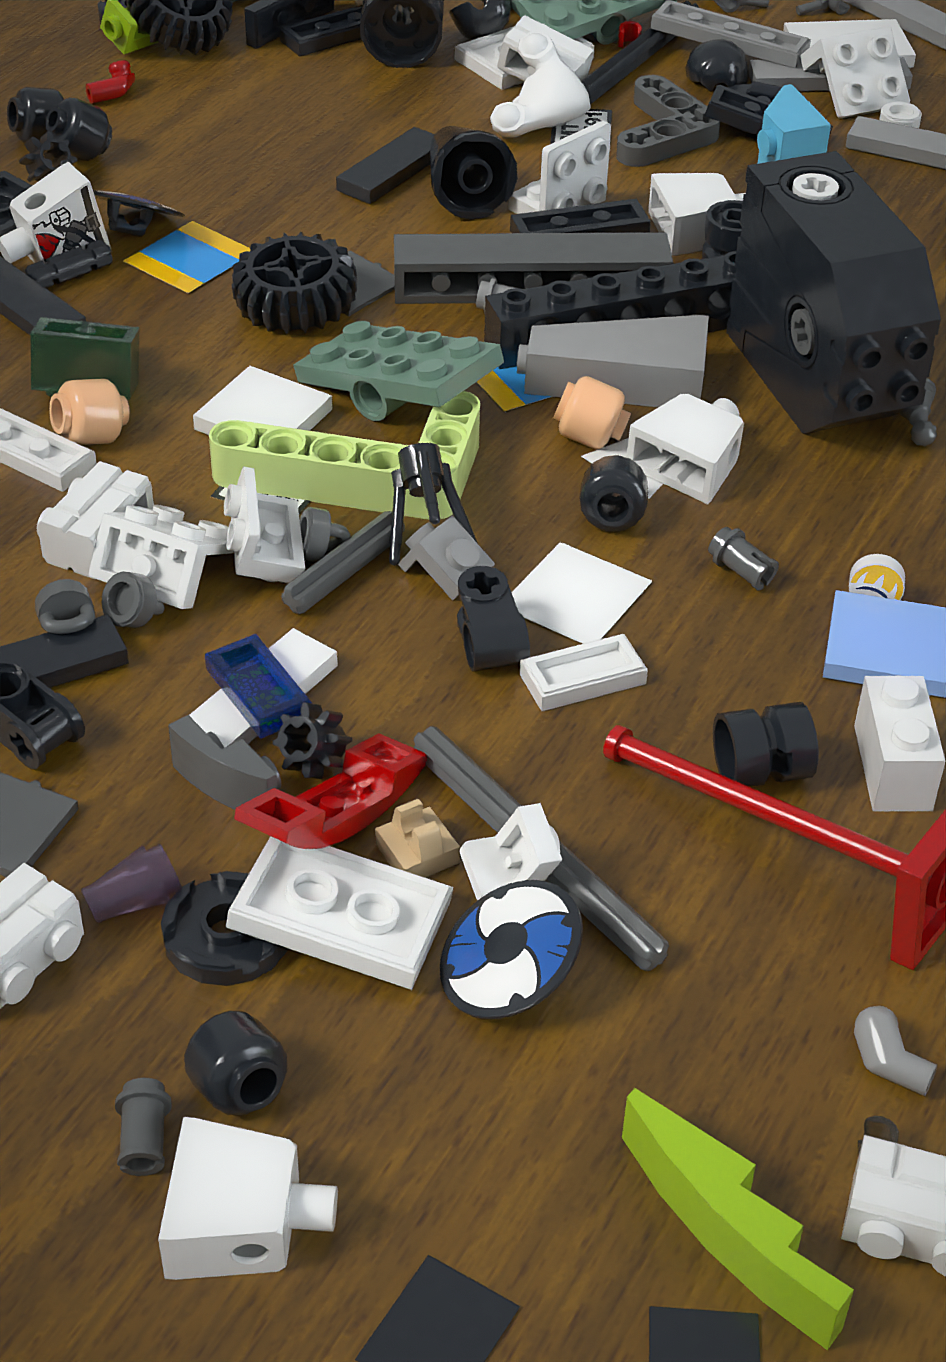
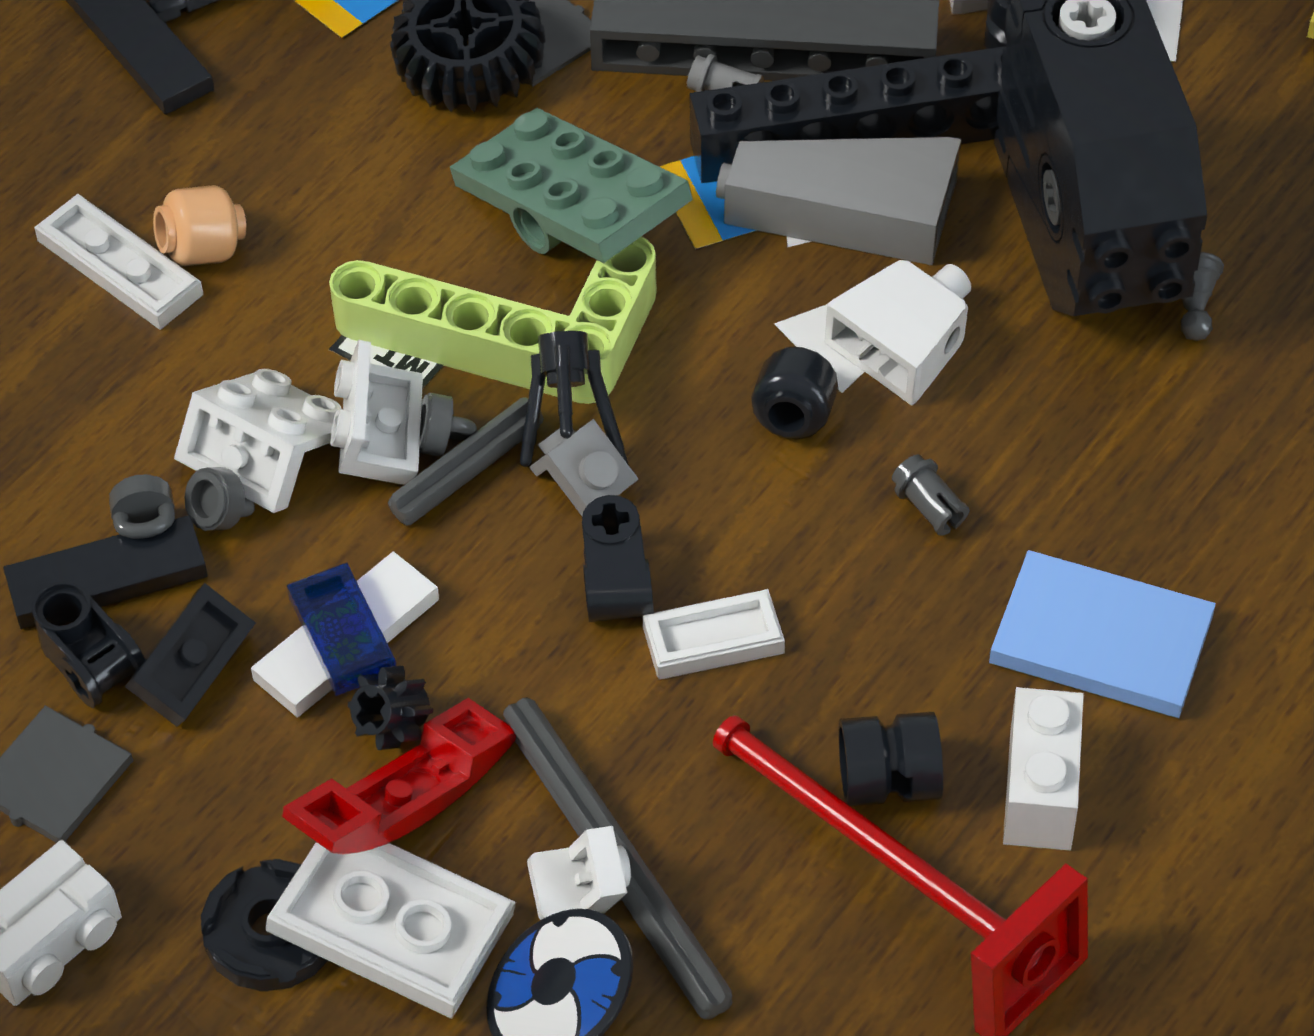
camera: 10 degrees right, 10 degrees up
clear green brick [31,317,140,400] -> none
white brick [37,461,154,579] -> none
clear purple cone [80,843,182,924] -> none
dark grey slope [168,715,281,810] -> none
white tile [193,366,332,435] -> none
tan tile [375,799,460,878] -> none
white sticker [512,542,652,644] -> none
light nougat head [553,376,631,450] -> none
tile [849,554,905,600] -> none
none -> black plate [125,583,256,727]

